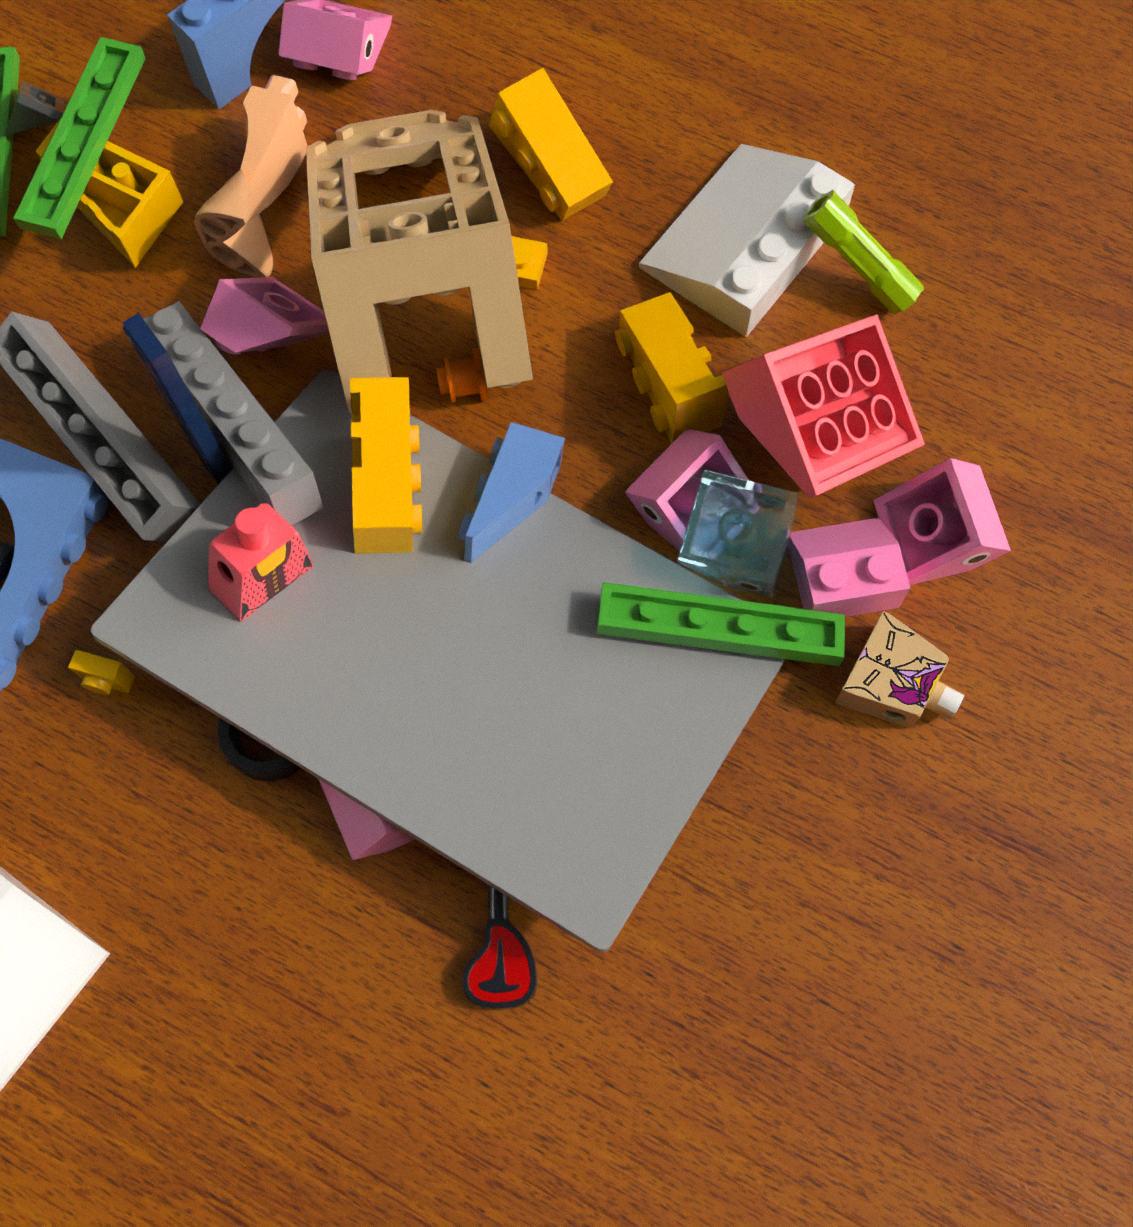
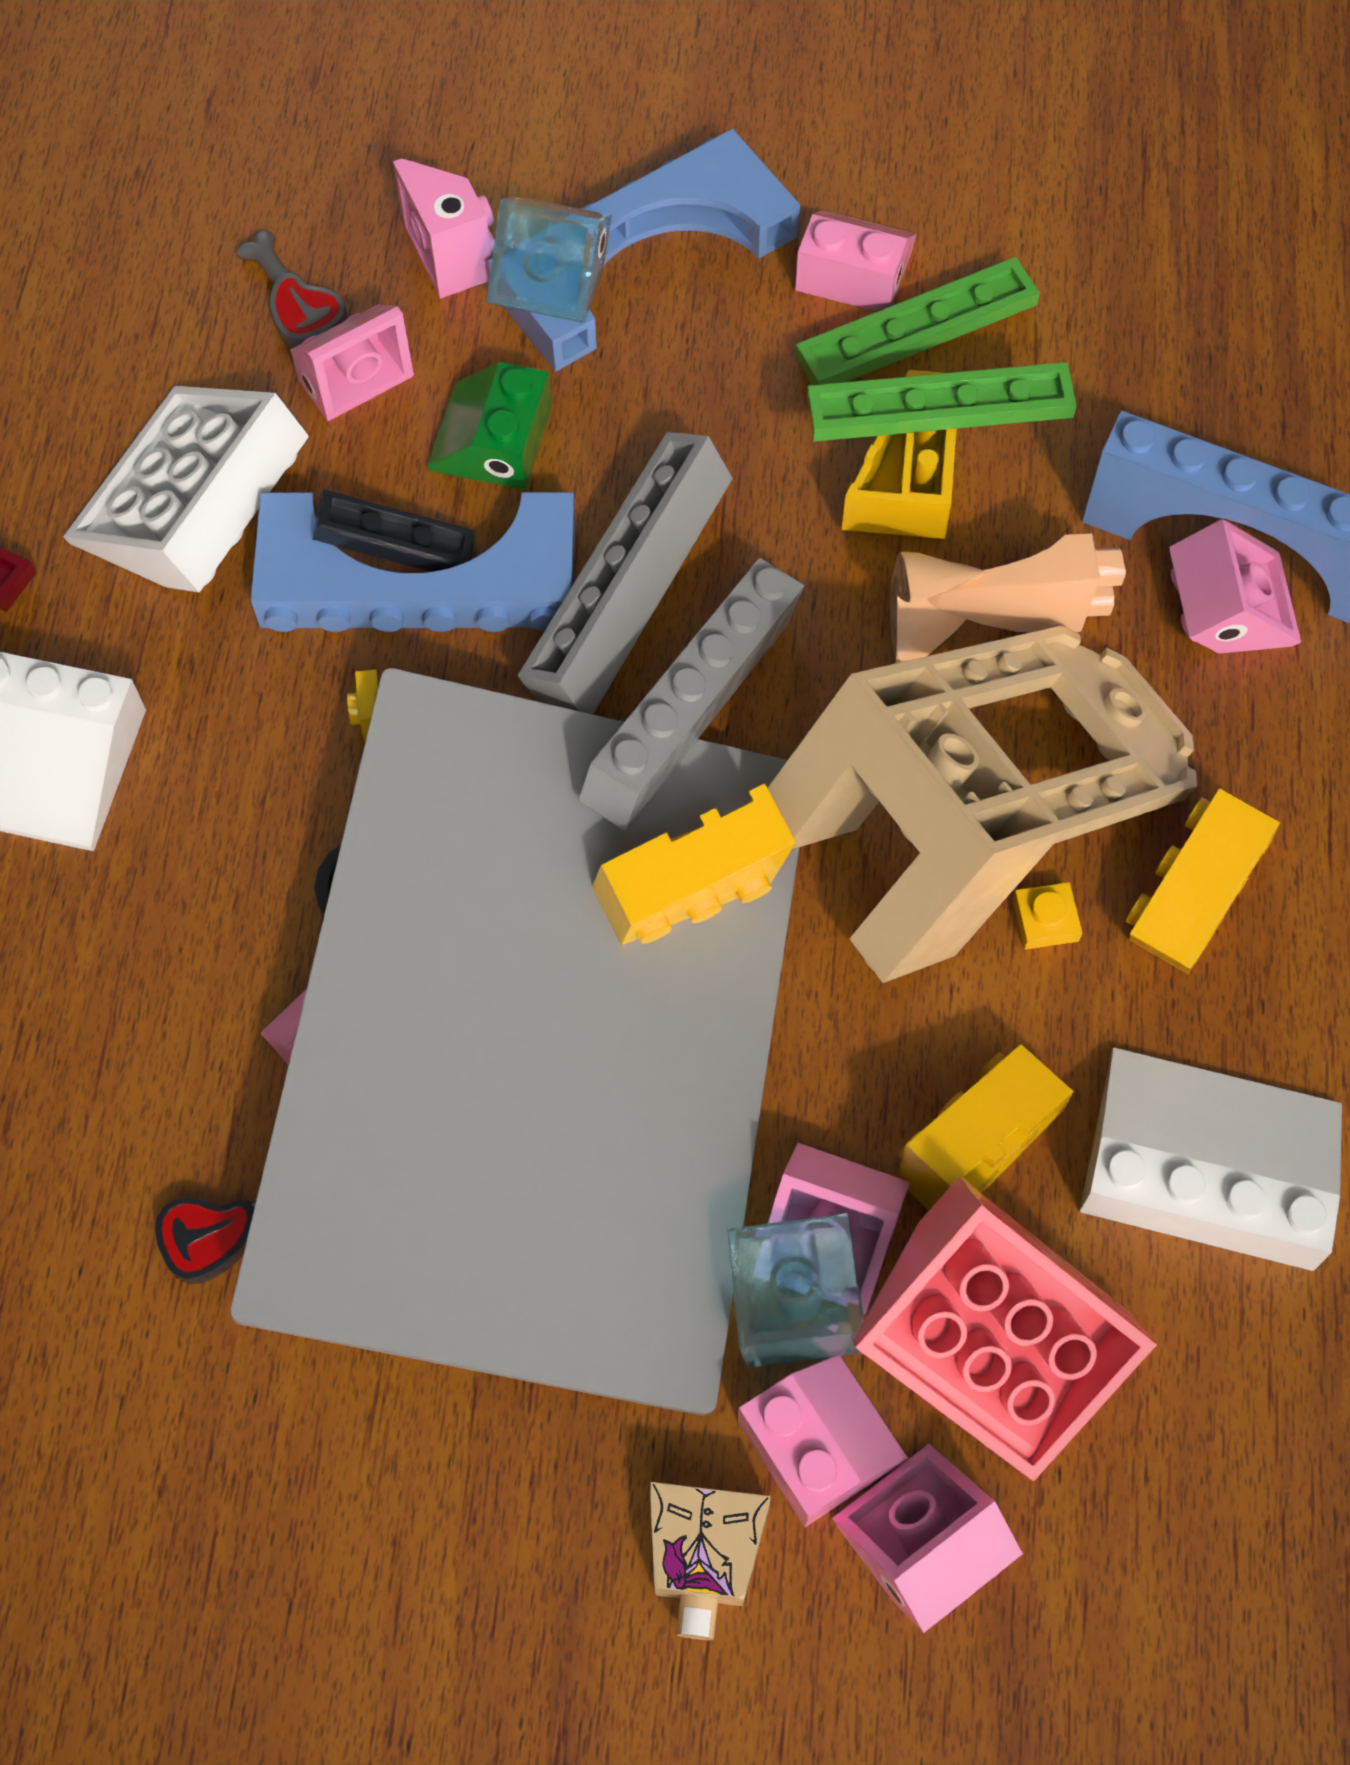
camera: 65 degrees right, 5 degrees down
dark grey slope [4,81,64,136] -> none
dark blue tile [122,313,232,485] -> none
bright pink slope [200,277,329,355] -> none
coral torso [208,503,313,622] -> none
orange brick [436,347,488,403] -> none
medium blue slope [459,422,565,563] -> none
bright green plate [596,582,845,666] -> none
lime axle [803,189,924,315] -> none

